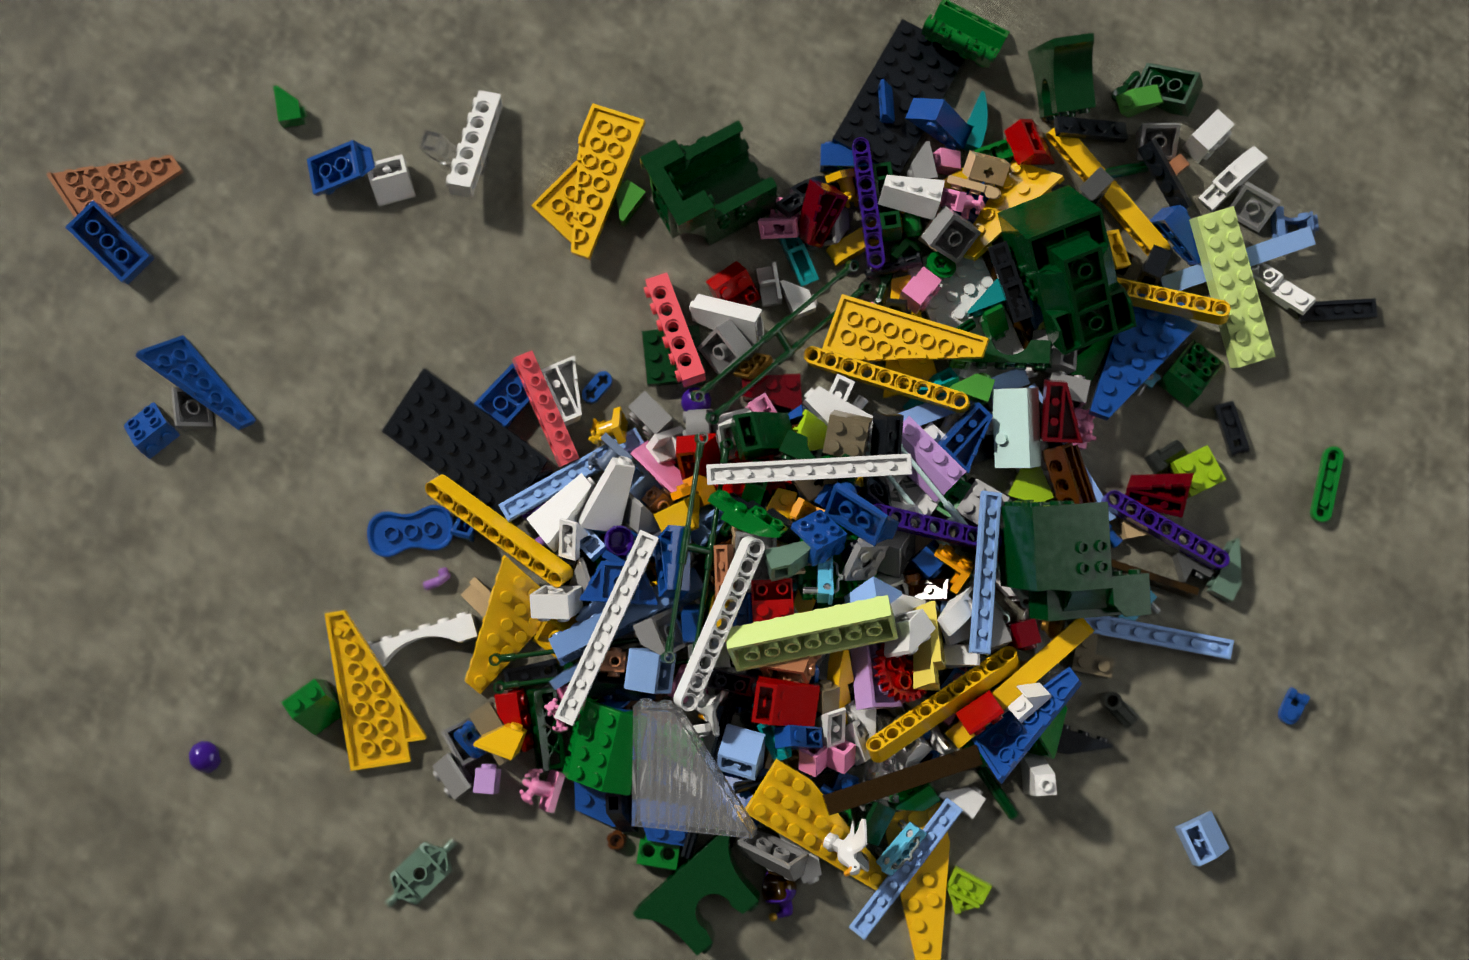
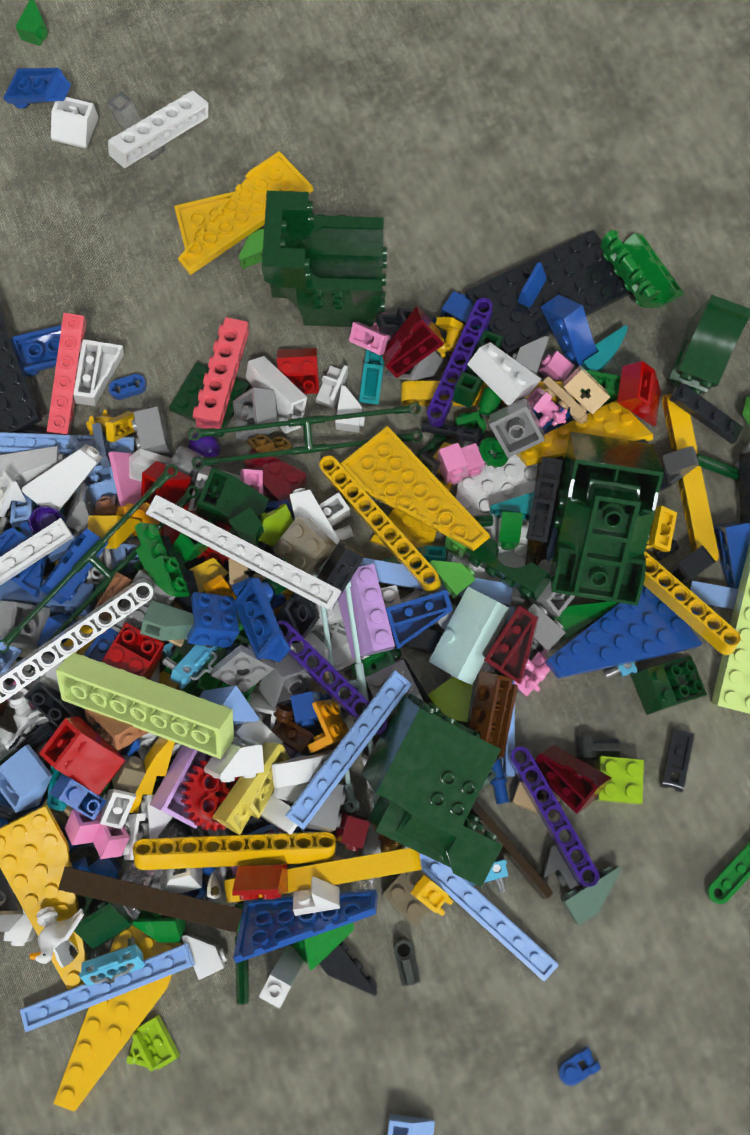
camera: 30 degrees right, 5 degrees down
none -> yellow hinge [411,875,454,917]

